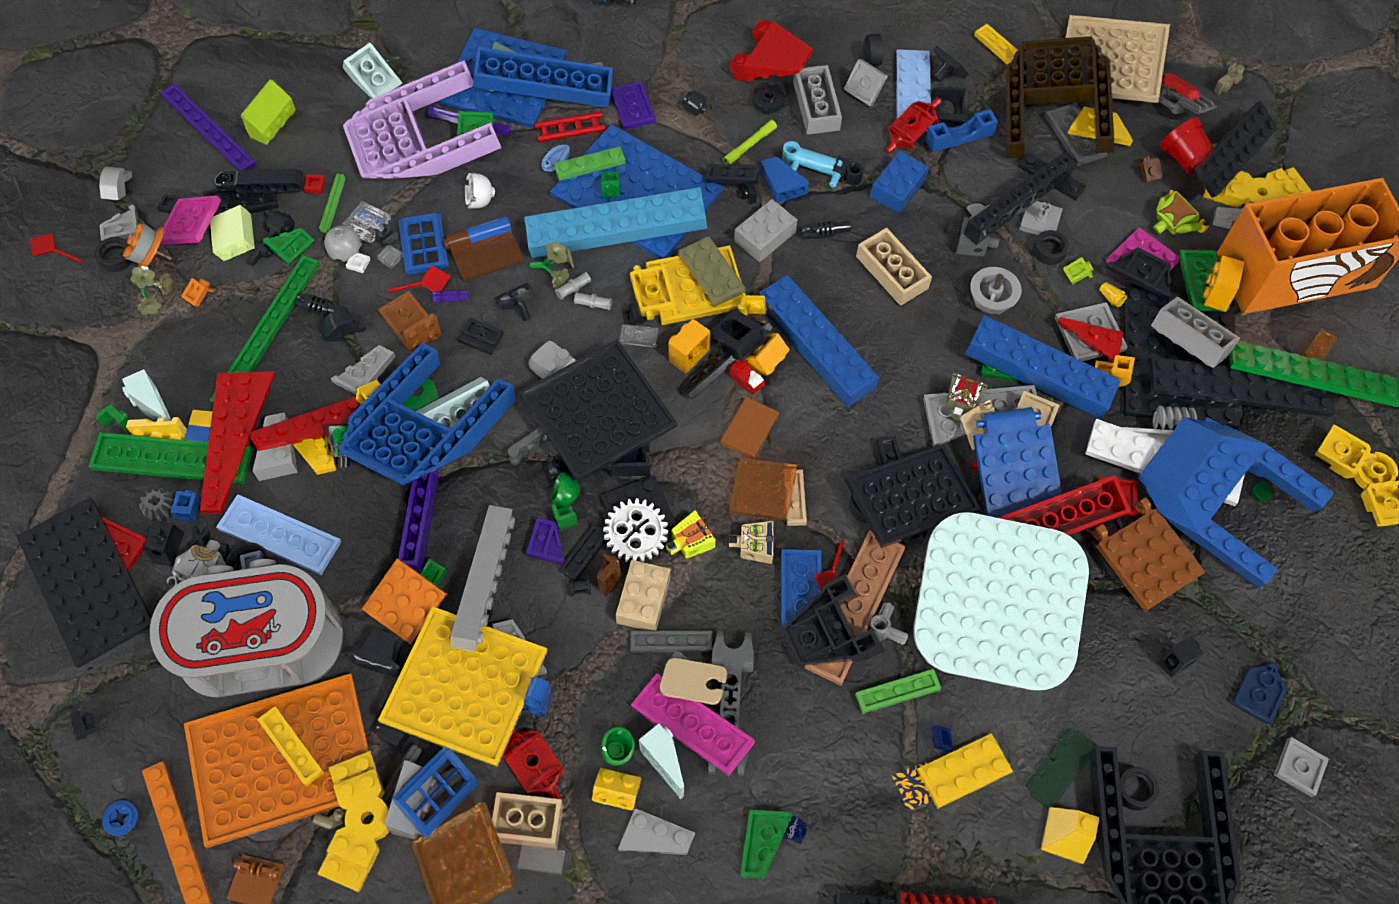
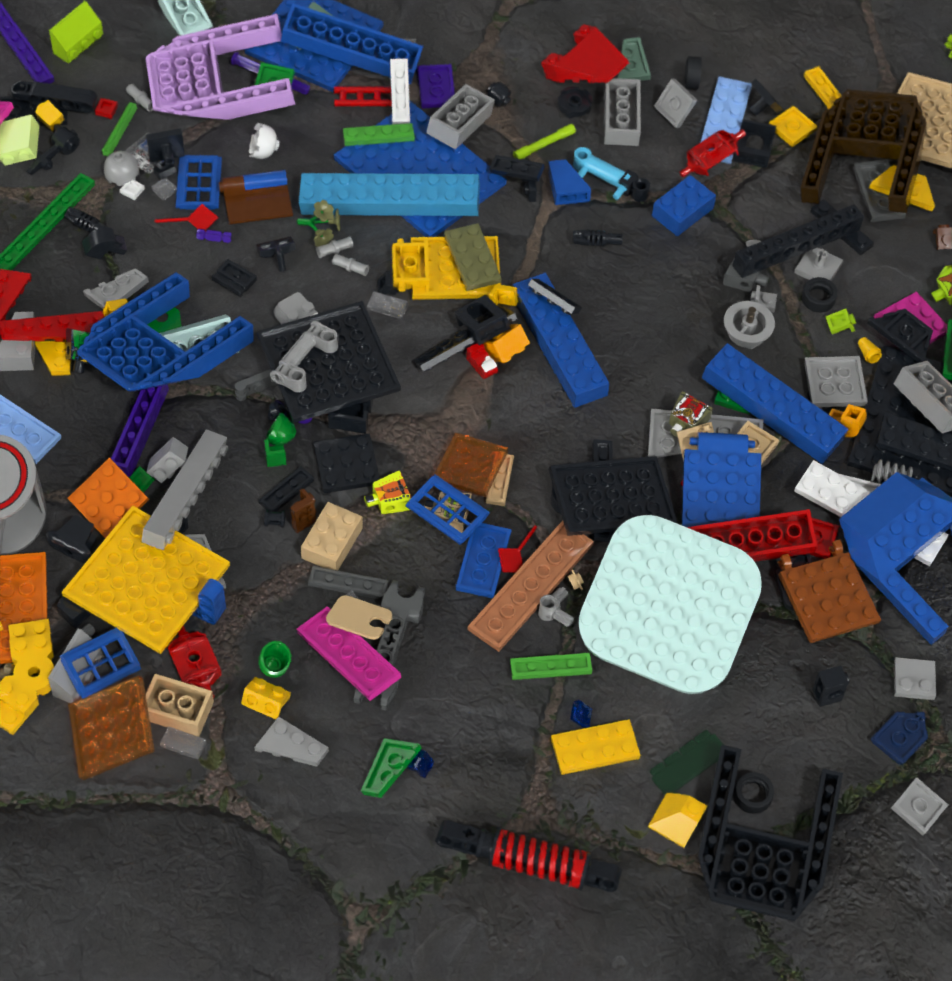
camera: 10 degrees right, 5 degrees down
green wing [263,228,315,265] -> none
dark orange bracket [378,291,441,353] -> none
dark purple wing [526,517,564,565] -> none
medium blue arm [541,144,570,172] -> none
green bracket [601,172,620,197] -> none
white gear [603,499,668,563] -> none
light aqua slope [639,724,684,799] -> none
light orange brick [668,319,710,374] -> none
dark orange tile [720,397,780,460] -> none
light grey brick [734,199,797,263] -> none
black wedge [782,574,886,666] -> none
tan brick [856,228,932,306] -> none
sticker [892,762,933,811] -> none
blue arch [925,109,998,152] -> none
red wing [1057,317,1123,363] -> none
none -> yellow brick [35,100,64,131]
none -> light grey pin [126,84,153,112]
none -> black tile [146,128,185,165]
none -> light grey brick [146,437,188,483]
none -> light grey piece [270,321,338,392]
none -> white tile [390,59,410,124]
none -> blue piece [406,474,489,545]
none -> light grey brick [427,84,495,149]
none -> plate [528,279,582,315]
none -> tan plate [568,569,584,591]
none -> sand green wing [618,37,651,81]
none -> light grey bracket [750,285,777,313]
none -> yellow plate [769,106,818,147]
none -> light grey plate [894,657,936,700]

